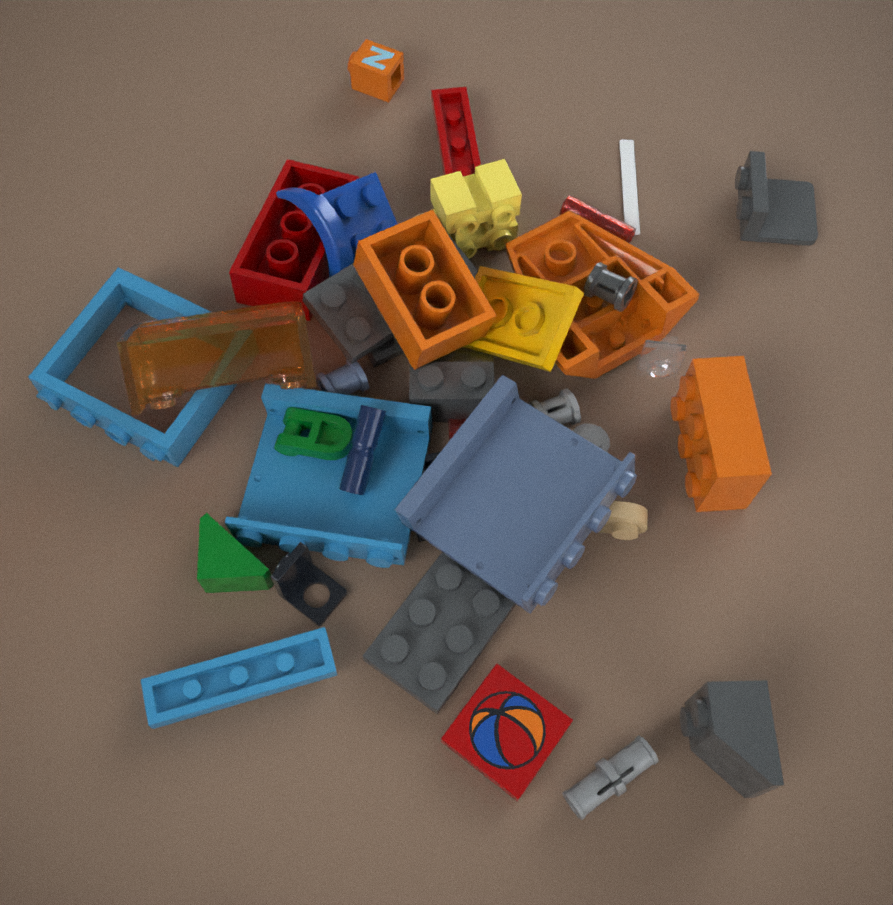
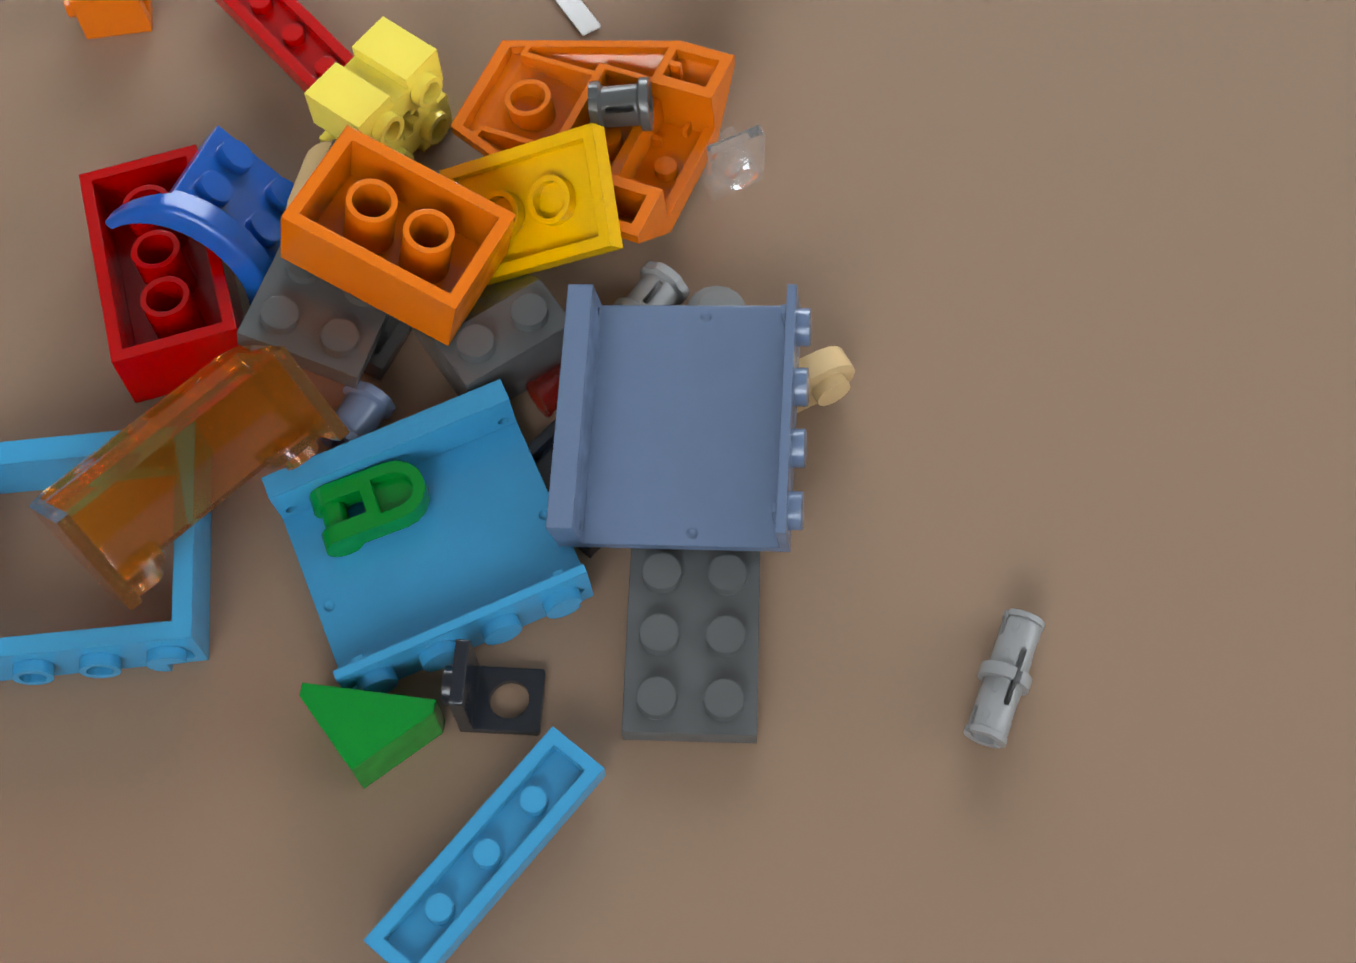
camera: 30 degrees left, 0 degrees up
dark blue piece [339,405,386,495] -> none
tile [440,663,573,802] -> none
clear red piece [559,195,636,244] -> none
orange brick [670,356,772,512] -> none
dark grey slope [680,680,784,798] -> none

